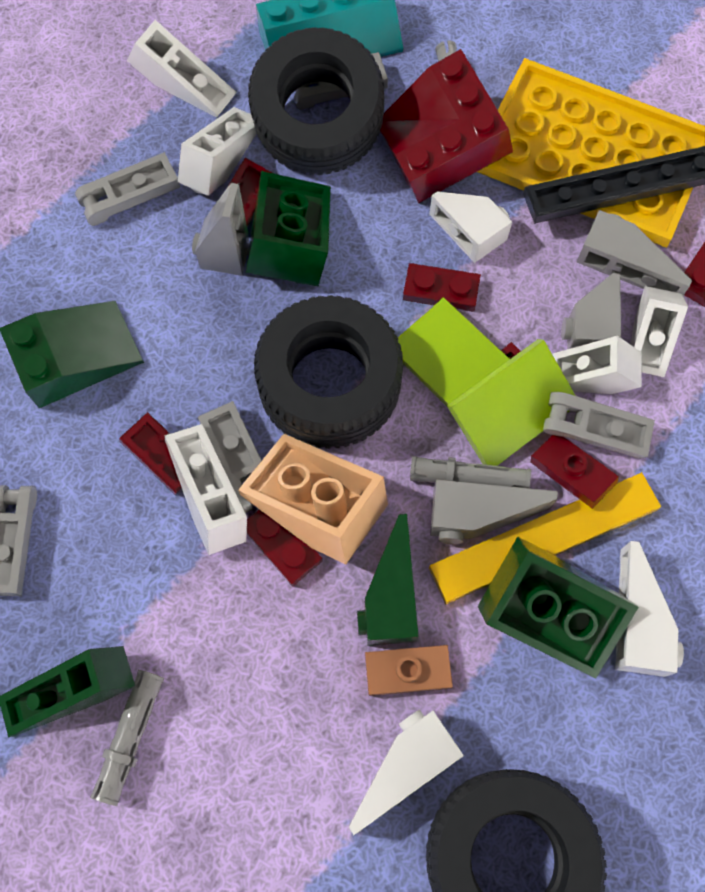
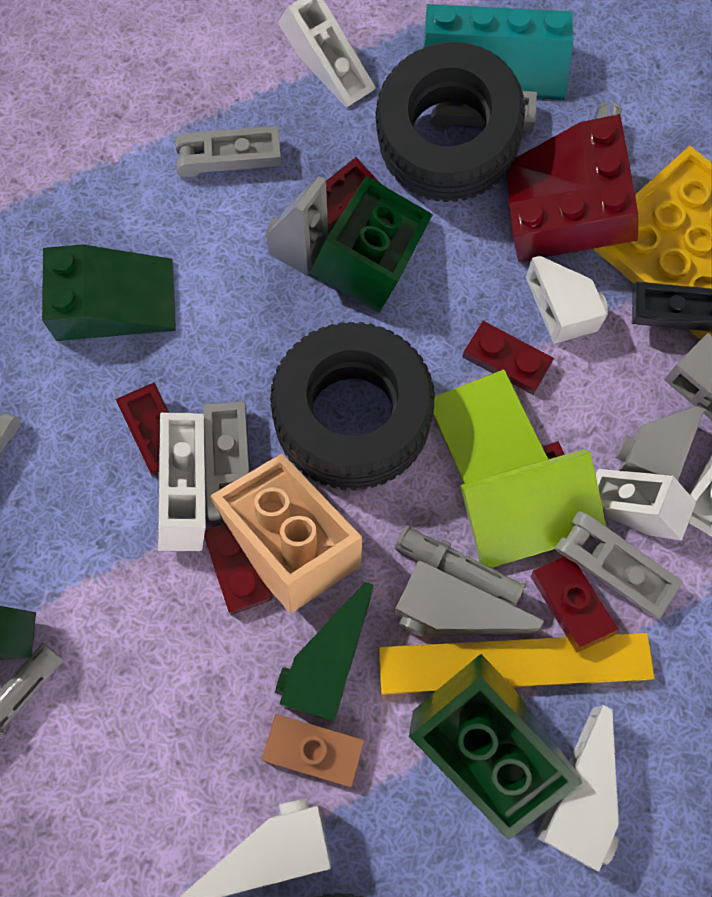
camera: 20 degrees right, 0 degrees up
white slope [178,107,257,196] -> none

